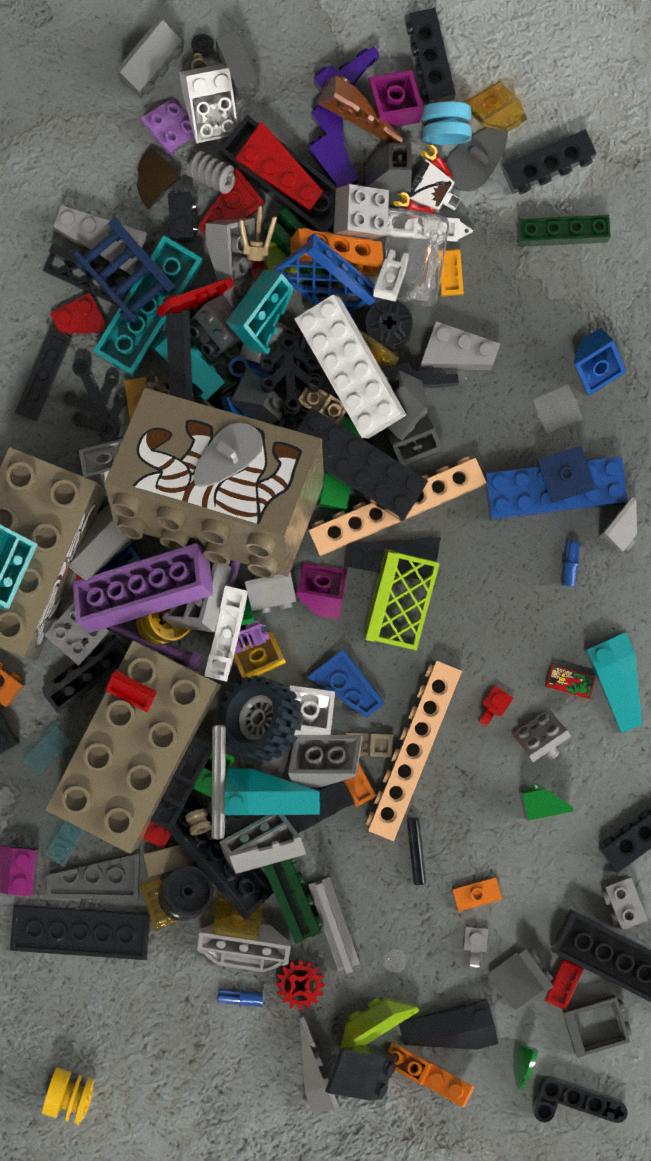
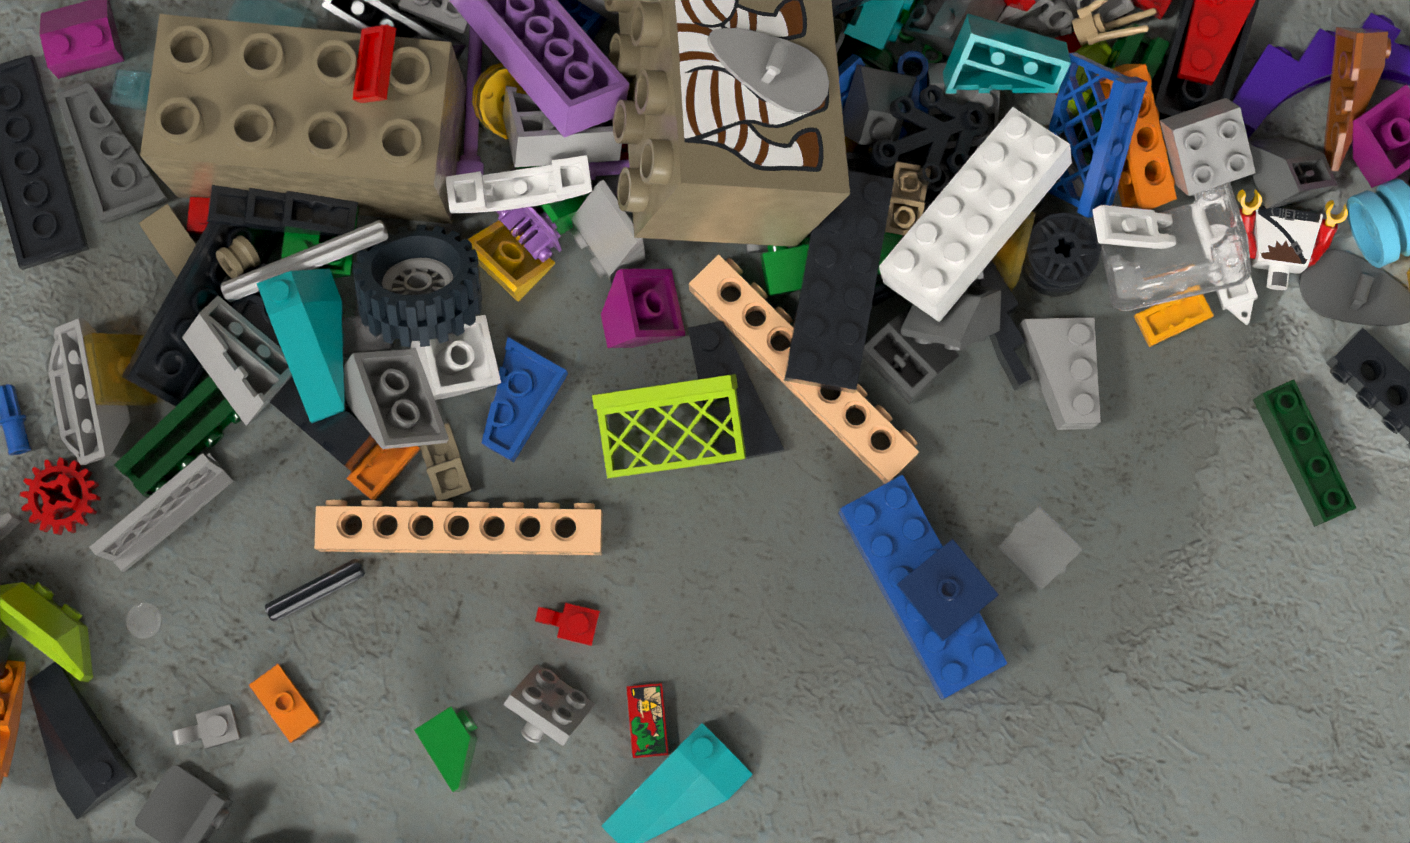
camera: 70 degrees right, 5 degrees down
clear yellow slope [140,879,178,931] -> none
black wheel [158,865,214,921] -> none
blue axle [561,541,580,587] -> none
blue slope [573,327,627,396] -> none
light grey slope [599,497,637,553] -> none

